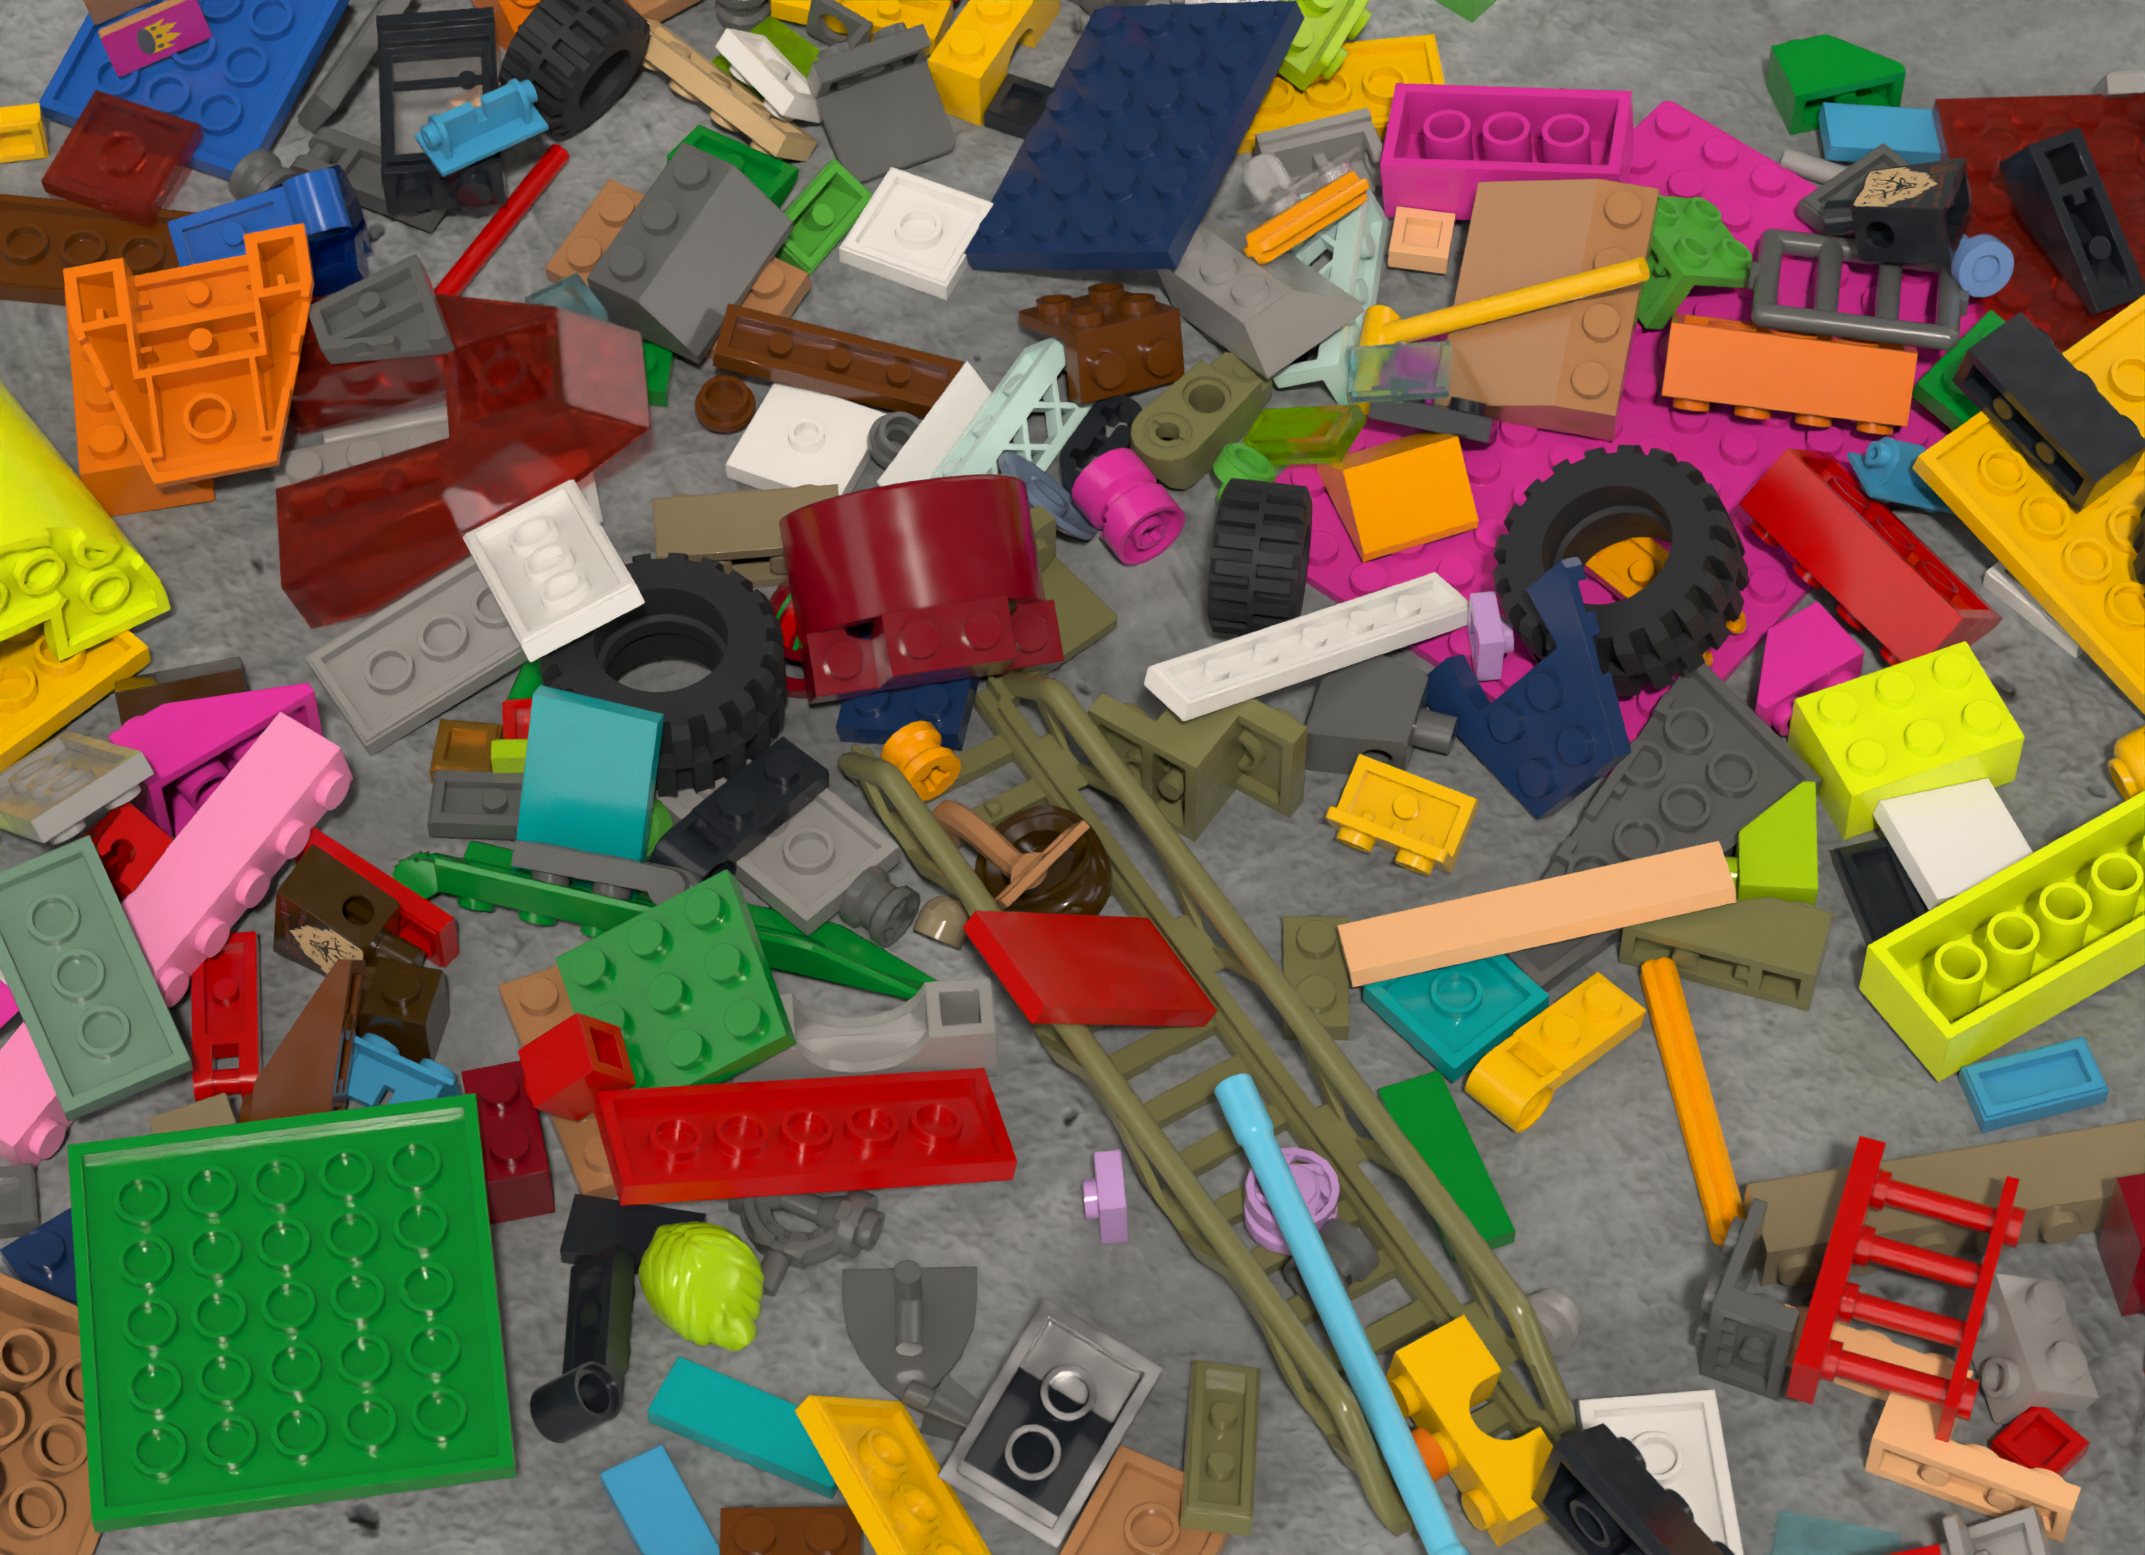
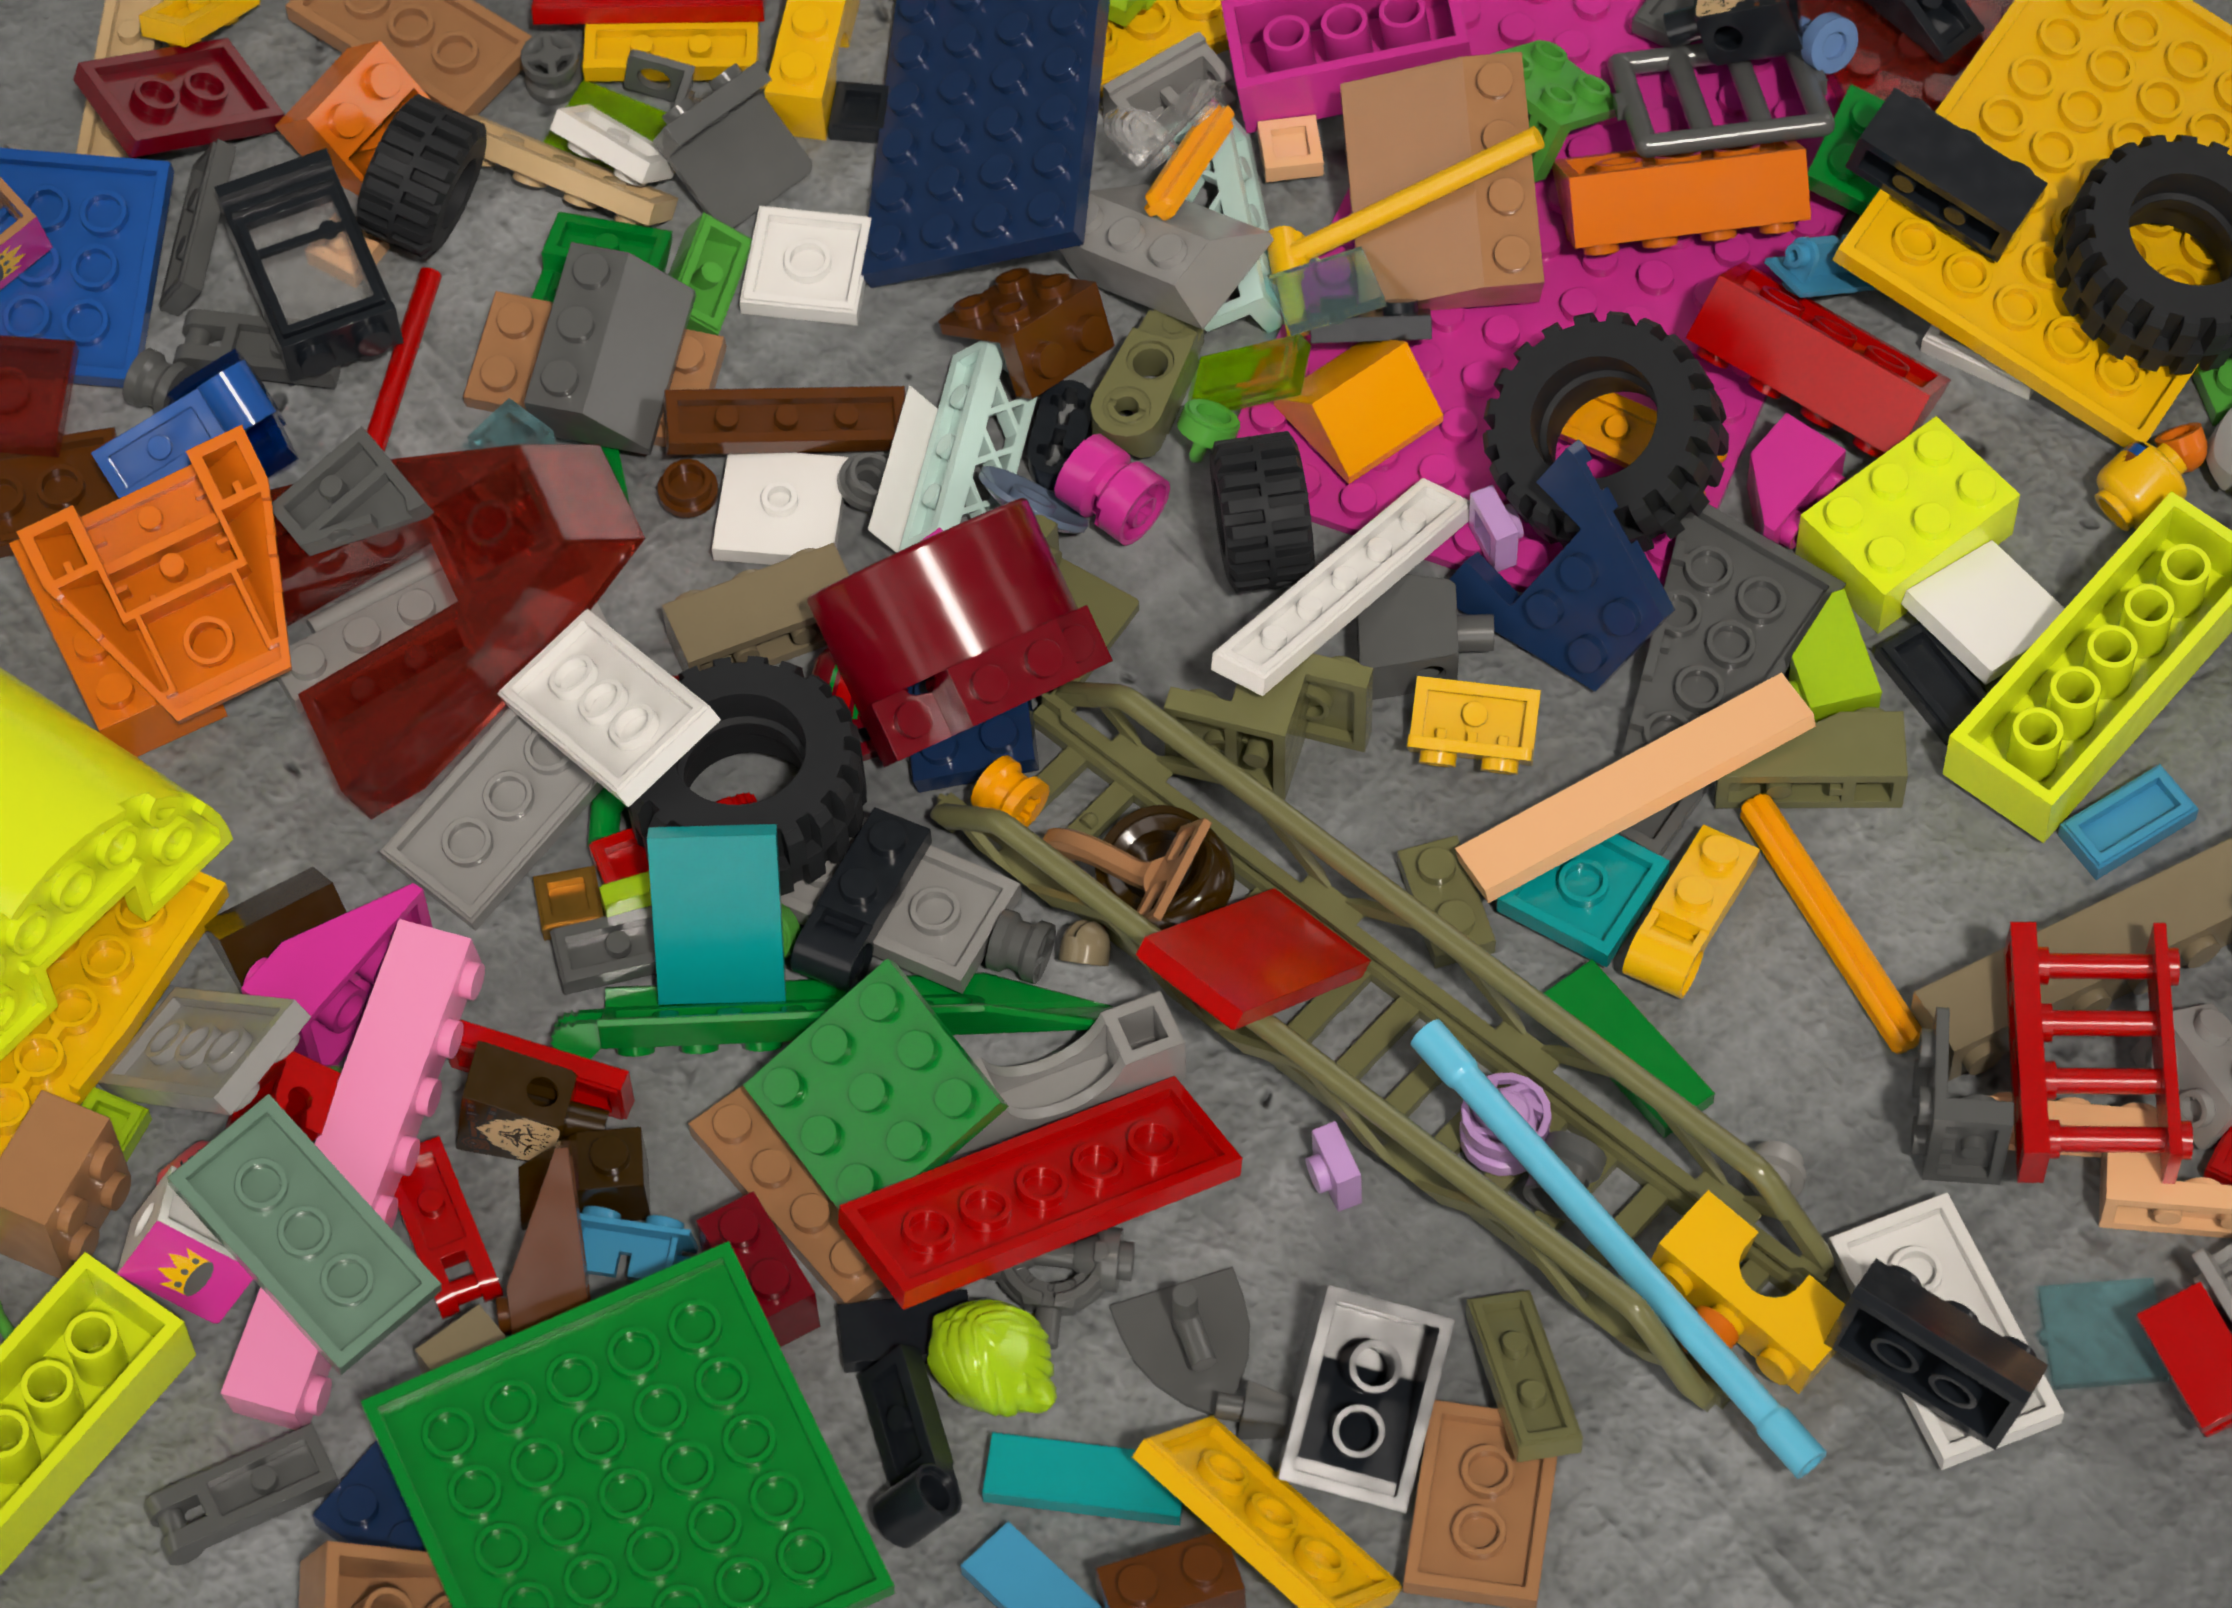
camera: 15 degrees left, 5 degrees up
dark azure hinge [414,78,549,177] -> none
dark grey plate [511,840,701,905] -> none
red brick [518,1012,636,1122] -> none

